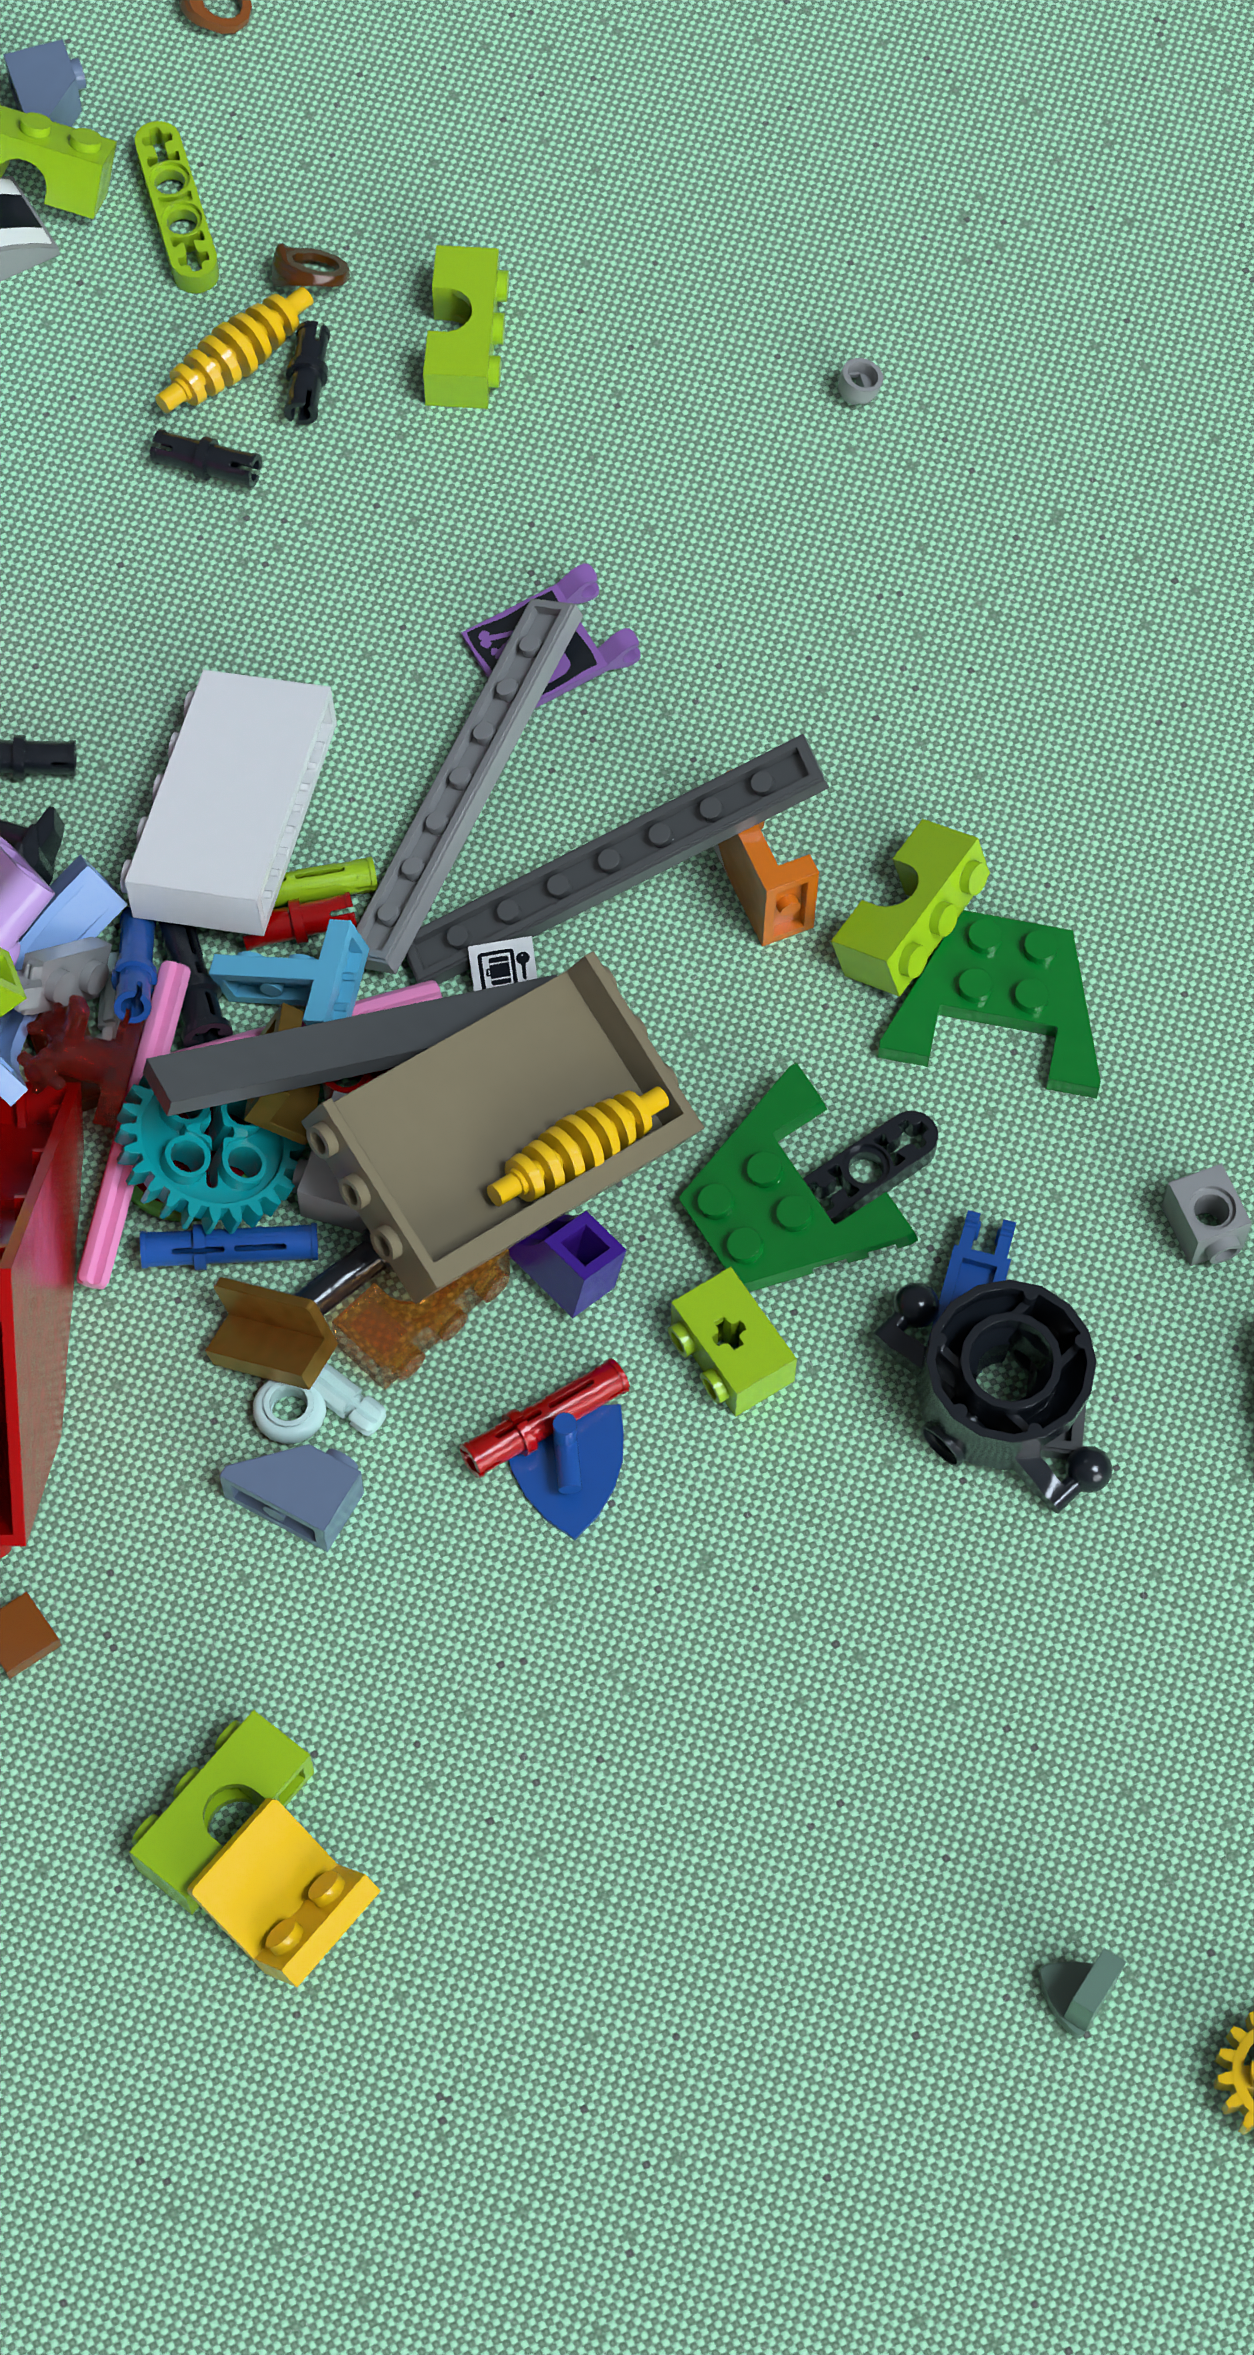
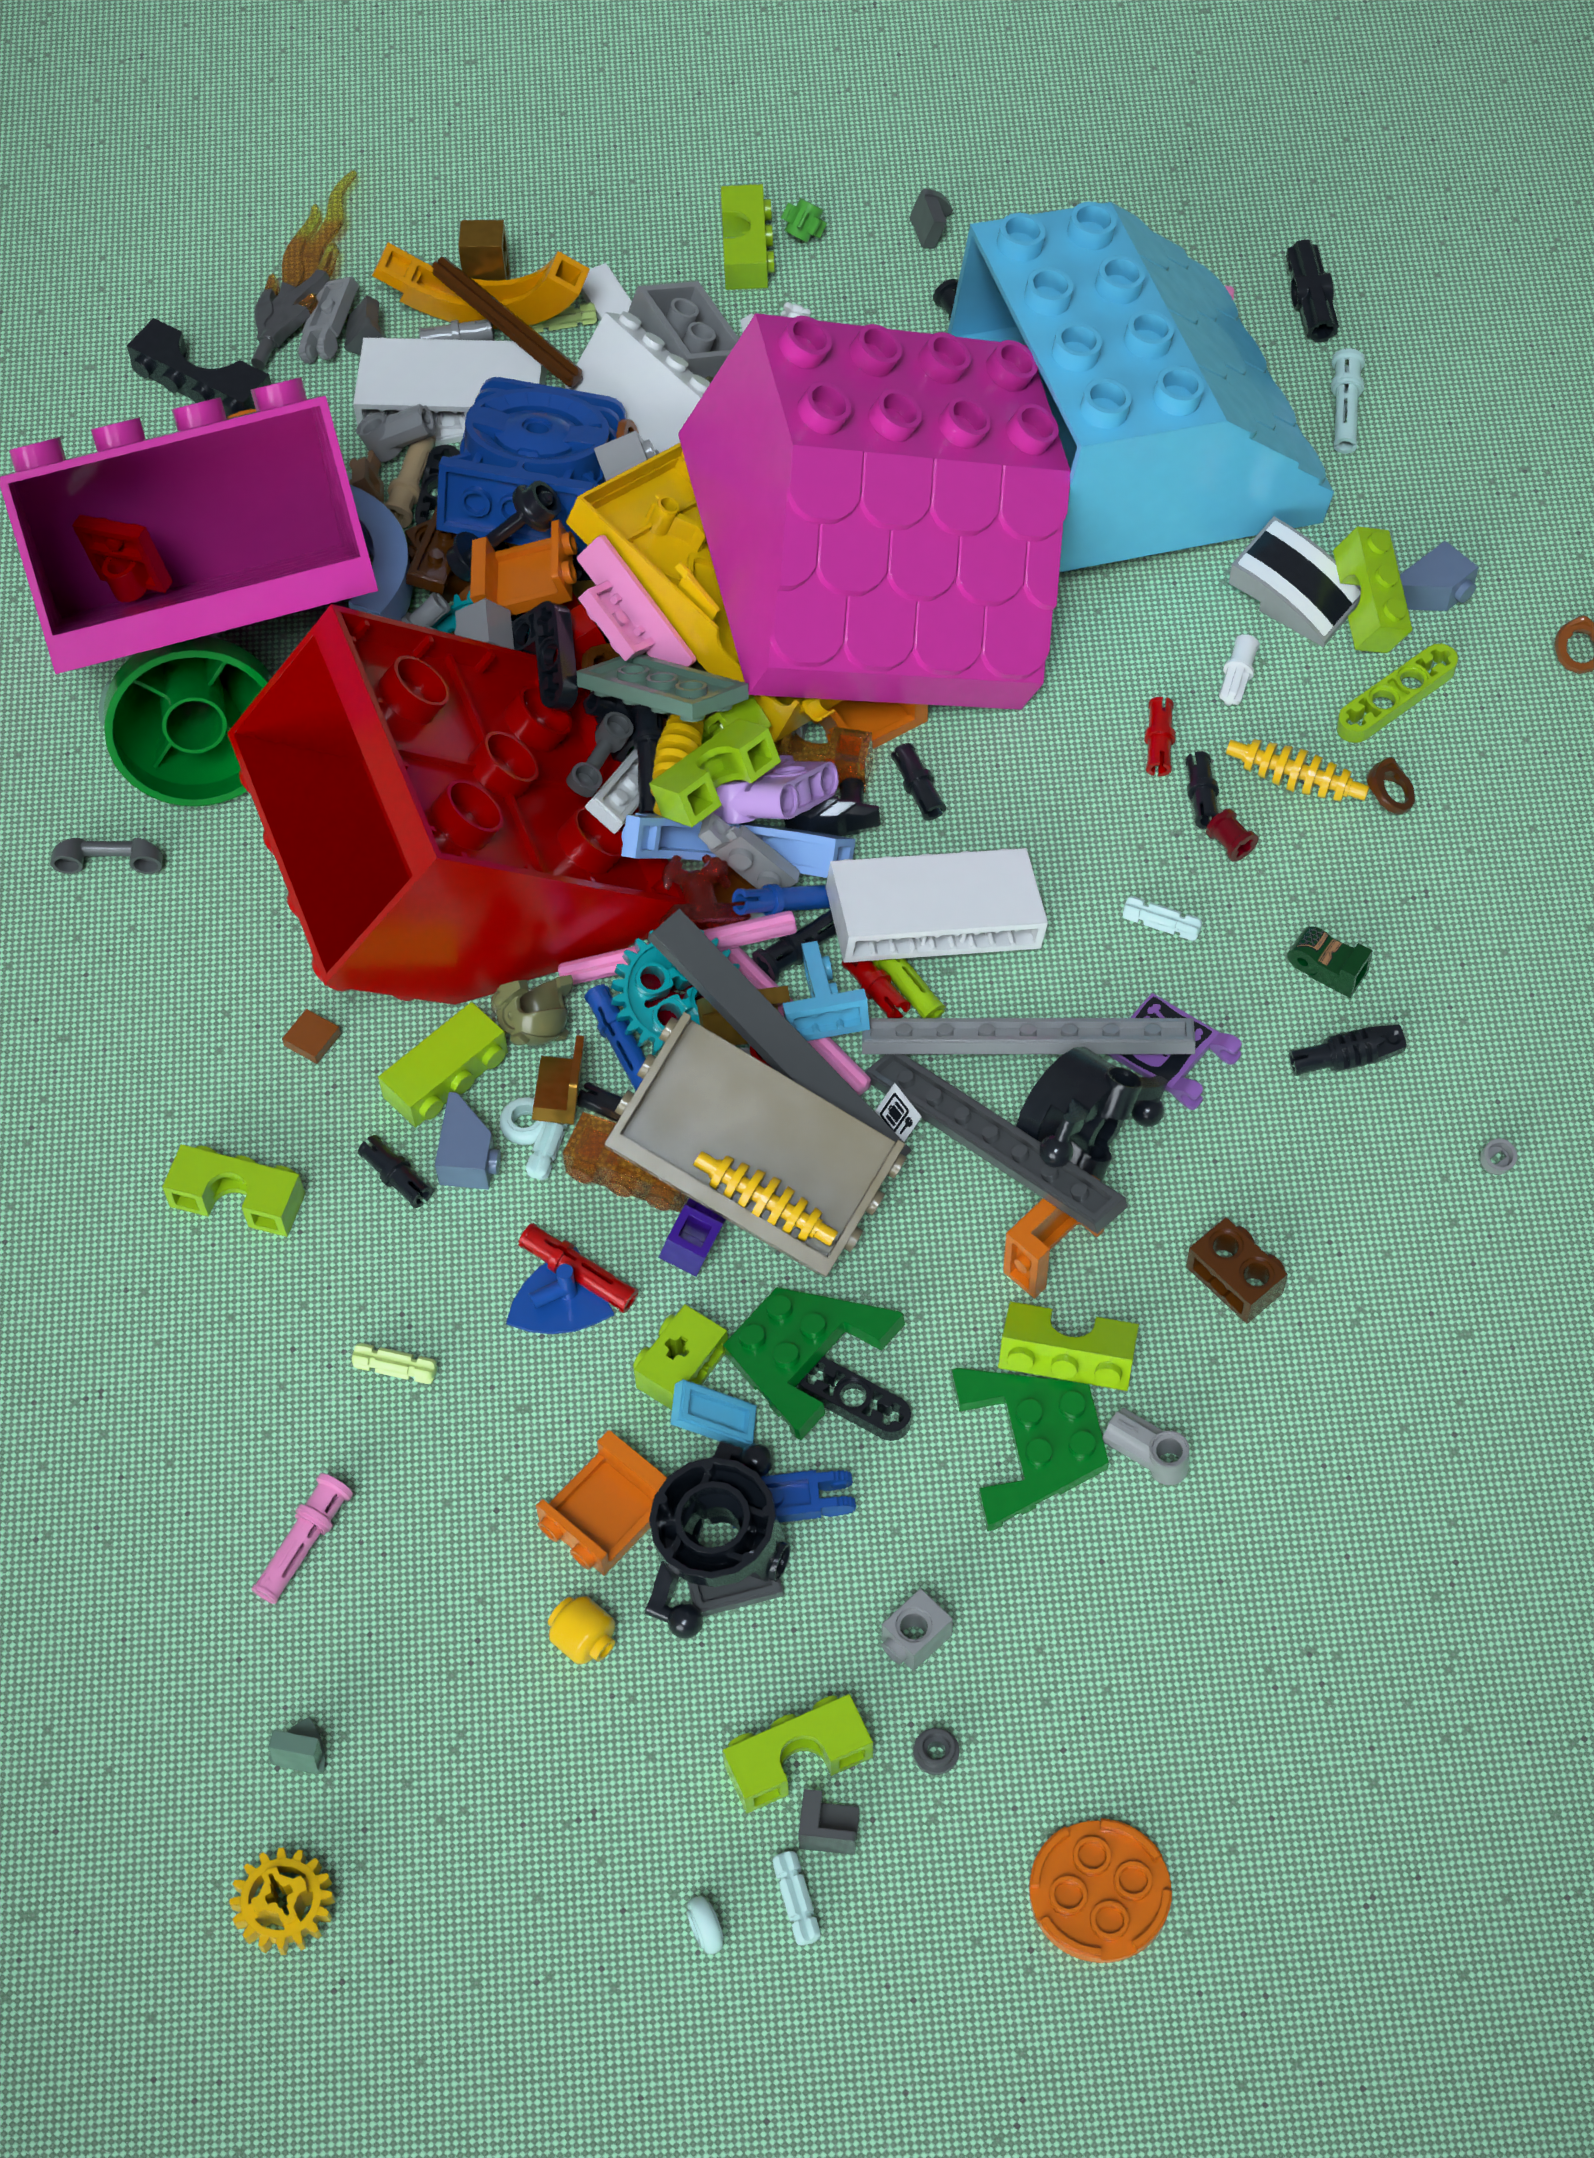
camera: 70 degrees right, 5 degrees down
yellow bracket [187,1798,381,1987] -> none
black pin [284,321,331,425] -> none
lime arch [423,245,509,409] -> none
none -> bright pink pin [251,1473,353,1604]
none -> yellowish green axle [352,1343,437,1384]
none -> black pin [358,1135,433,1208]
none -> lime brick [378,1001,508,1128]
none -> olive helmet [491,975,573,1046]
none -> orange panel [536,1430,667,1576]
none -> yellow head [548,1596,615,1664]
none -> medium azure tile [670,1379,757,1448]
none -> black piece [1016,1047,1168,1182]
none -> light grey piece [1103,1407,1189,1485]
none -> light aqua axle [1123,896,1202,941]
none -> red pin [1144,697,1176,777]
none -> reddish brown brick [1186,1217,1288,1324]
none -> dark red bush [1206,809,1259,862]
none -> white axle [1219,634,1260,706]
none -> dark green leg [1287,926,1373,999]
none -> black hinge [1289,1024,1407,1076]

